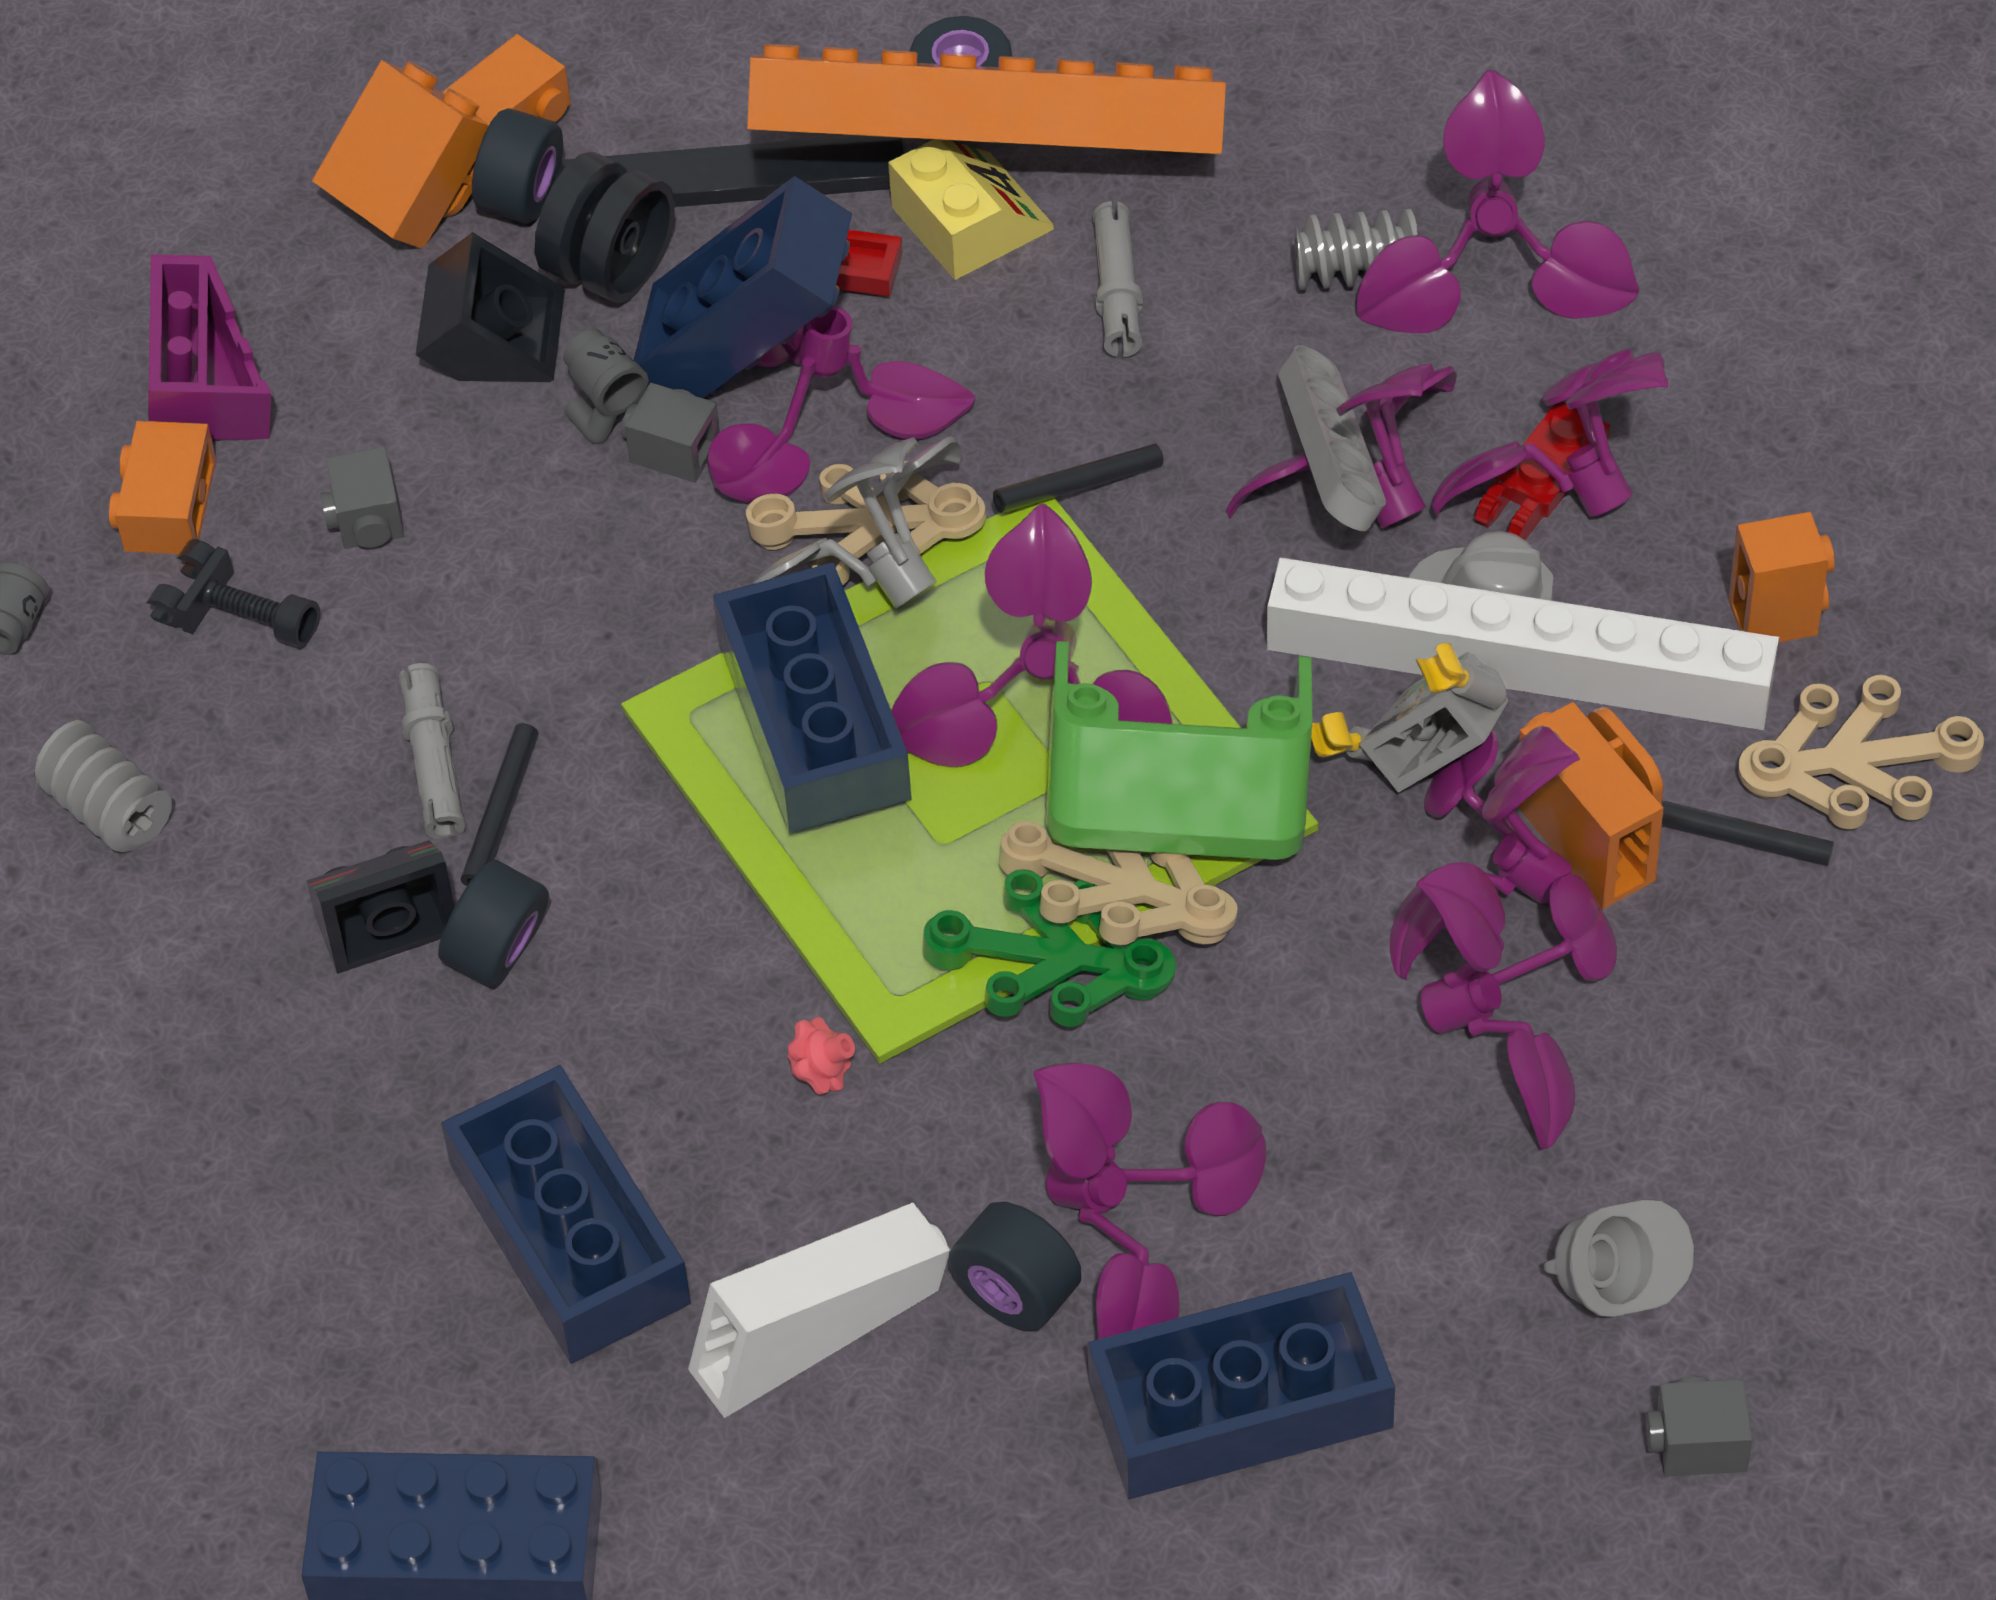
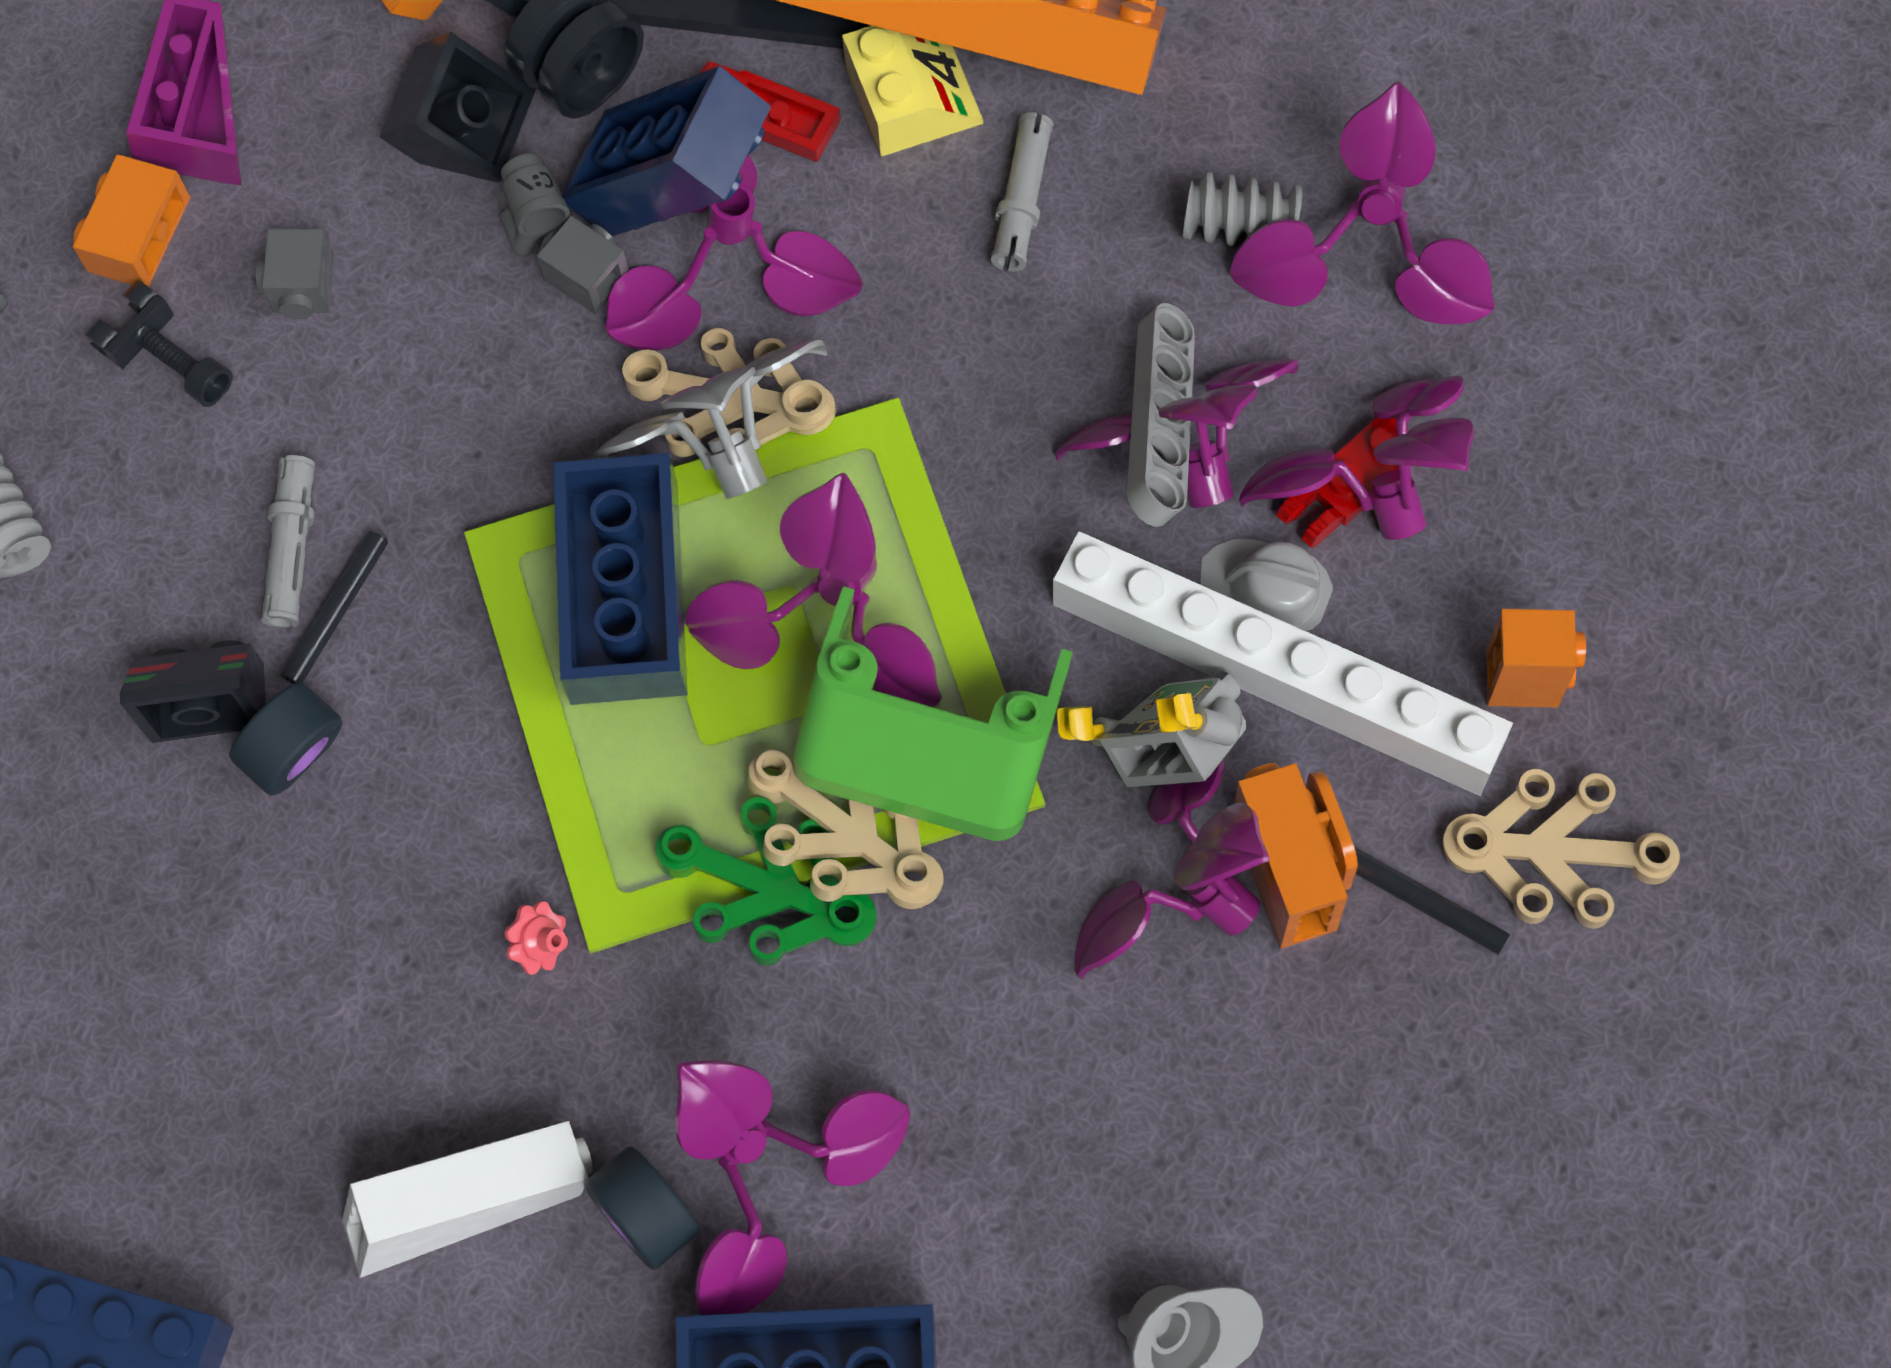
camera: 15 degrees right, 15 degrees up
dark blue brick [441,1064,691,1364] -> none
black piece [993,444,1164,513] -> none
magenta plant [1416,862,1617,1151] -> none

